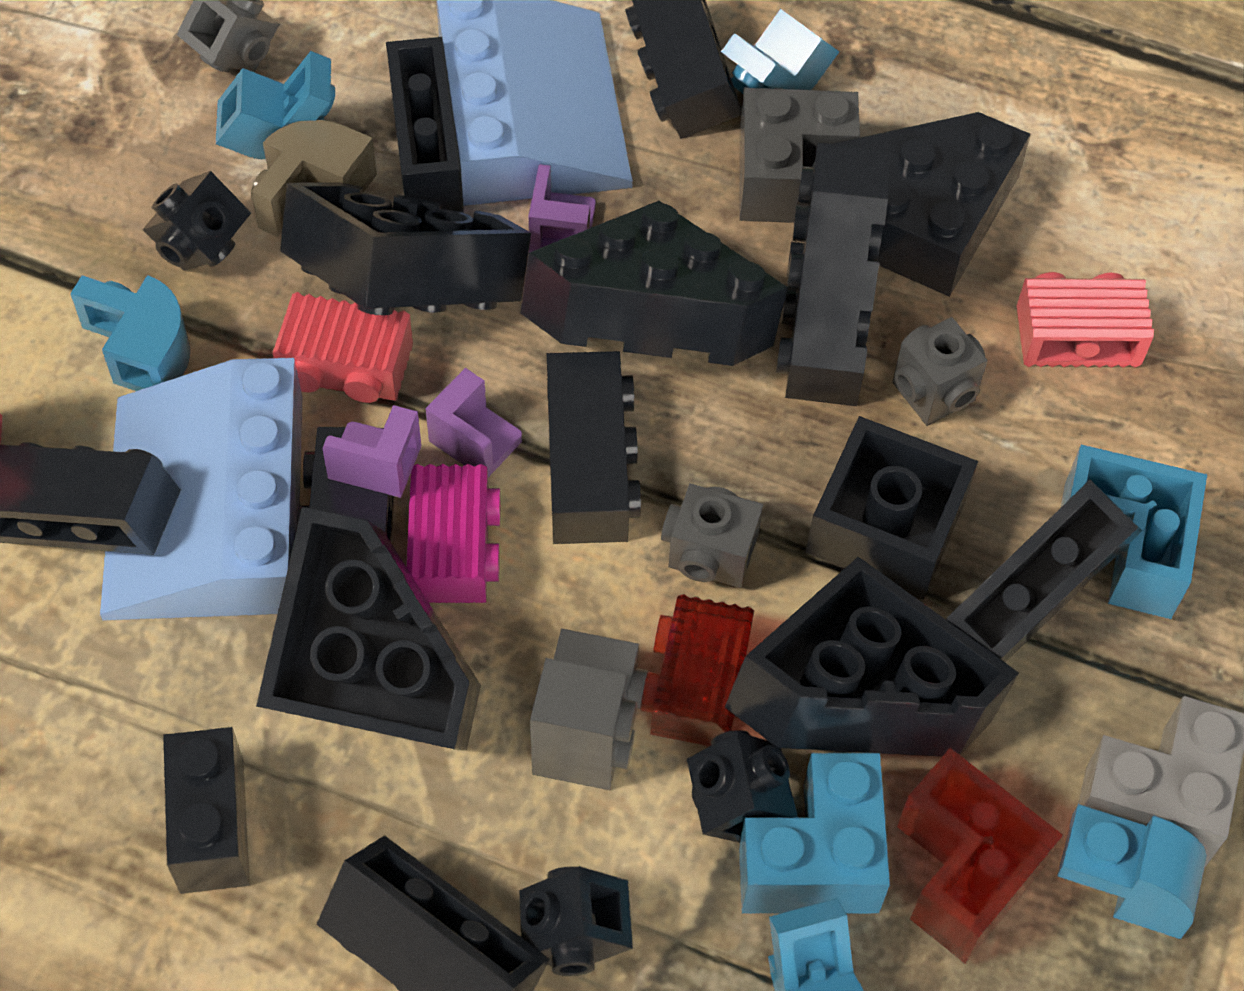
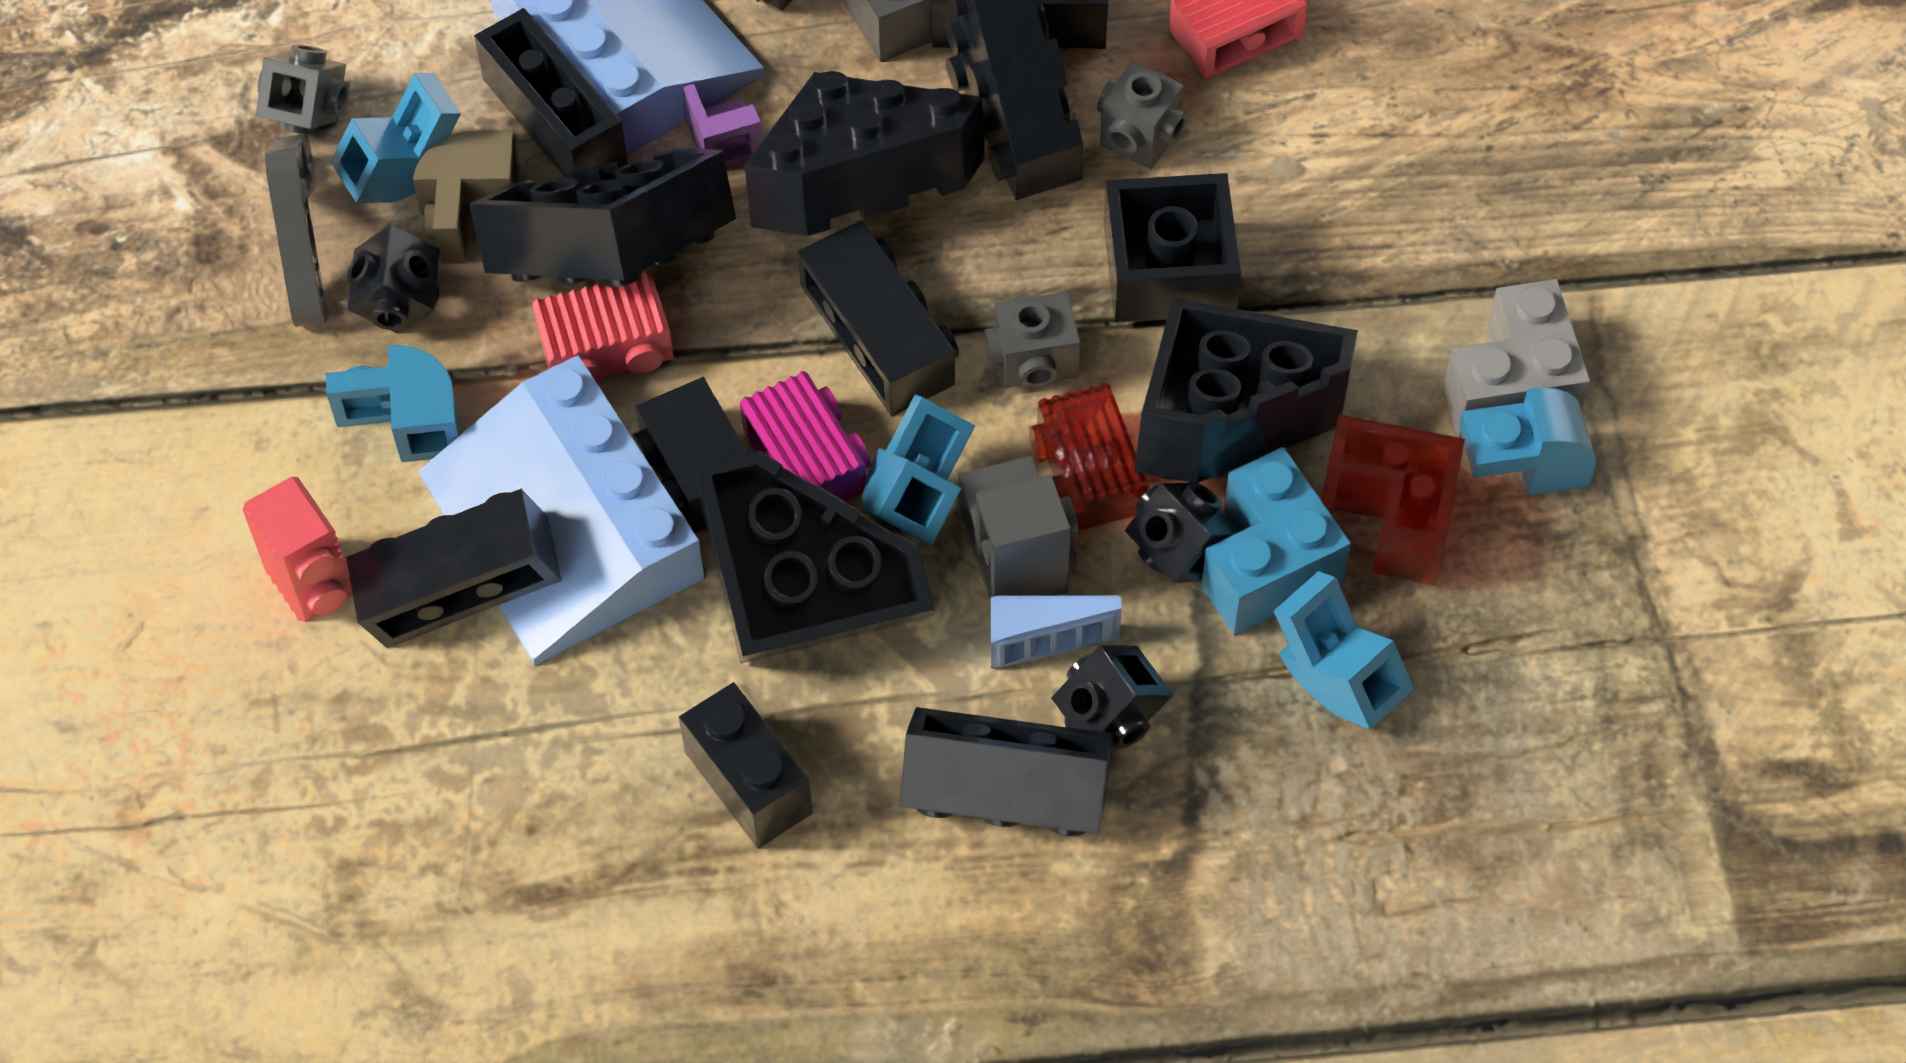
camera: 25 degrees left, 0 degrees up
medium lavender panel [322,405,422,498] -> none
medium lavender panel [425,368,522,477] -> none
black brick [946,480,1143,662] -> none
dark azure brick [1060,444,1207,619] -> none
none -> dark grey beam [265,134,327,327]
none -> dark azure brick [862,395,976,545]
none -> light blue slope [991,595,1122,668]

